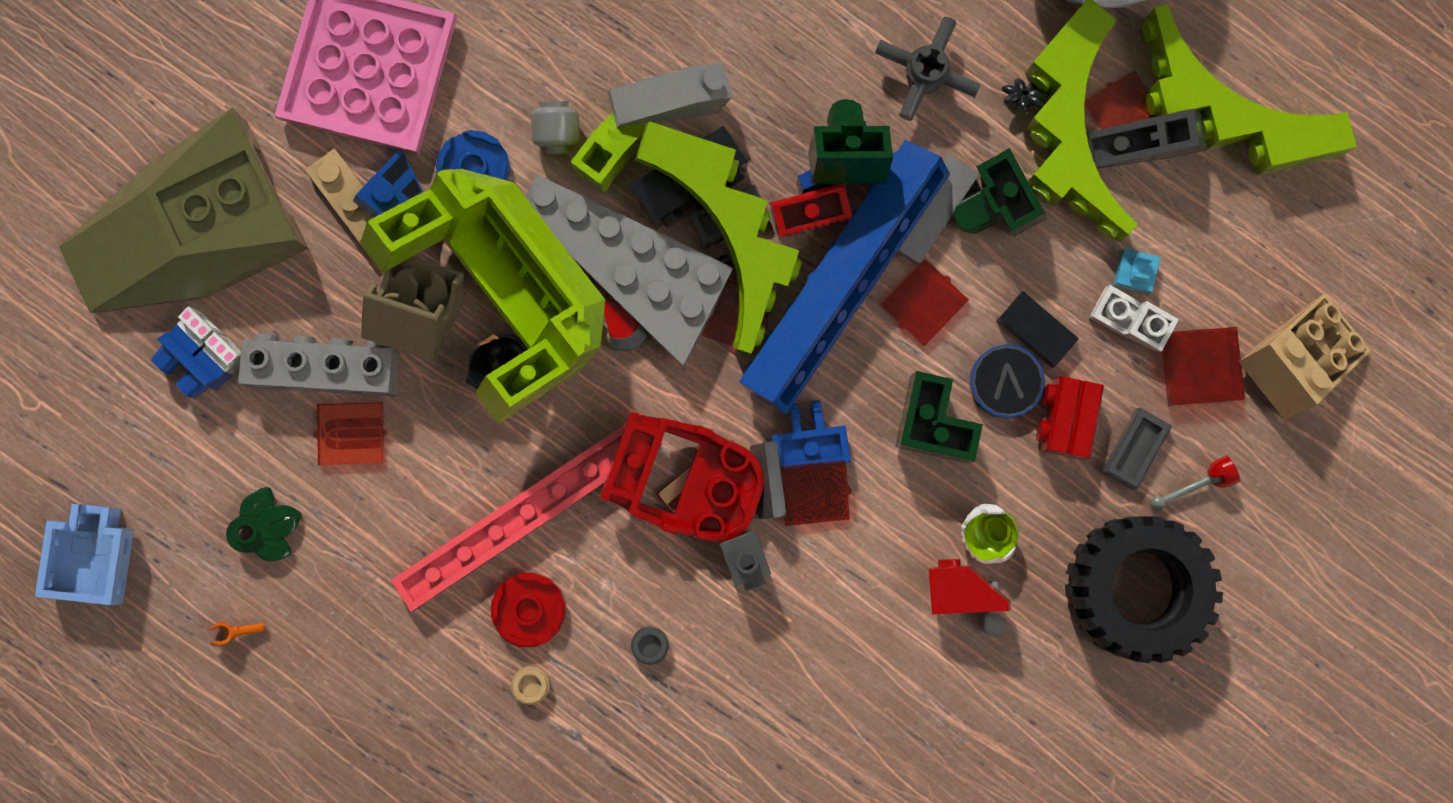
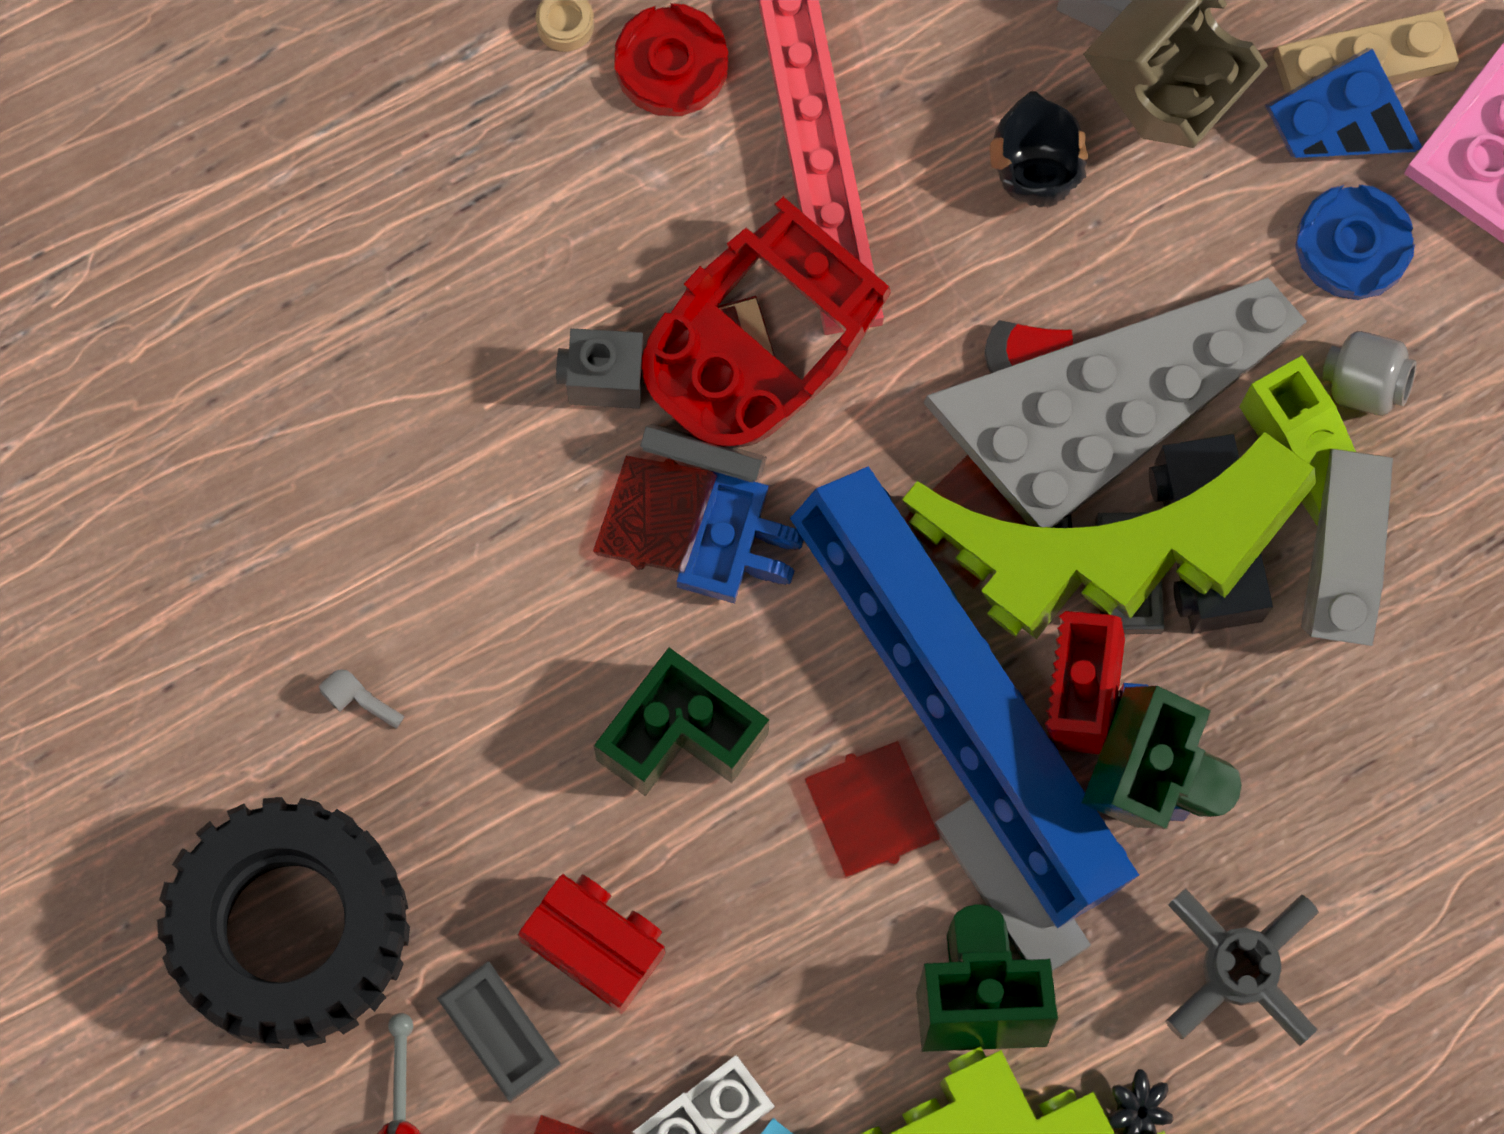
camera: 115 degrees right, 10 degrees down
lime wedge [360,169,605,424] -> none
dark grey tile [631,626,669,665] -> none
red slope [929,559,1011,615] -> none
lime hair [961,504,1019,564] -> none
black tile [969,344,1045,419] -> none
black tile [996,291,1079,368] -> none

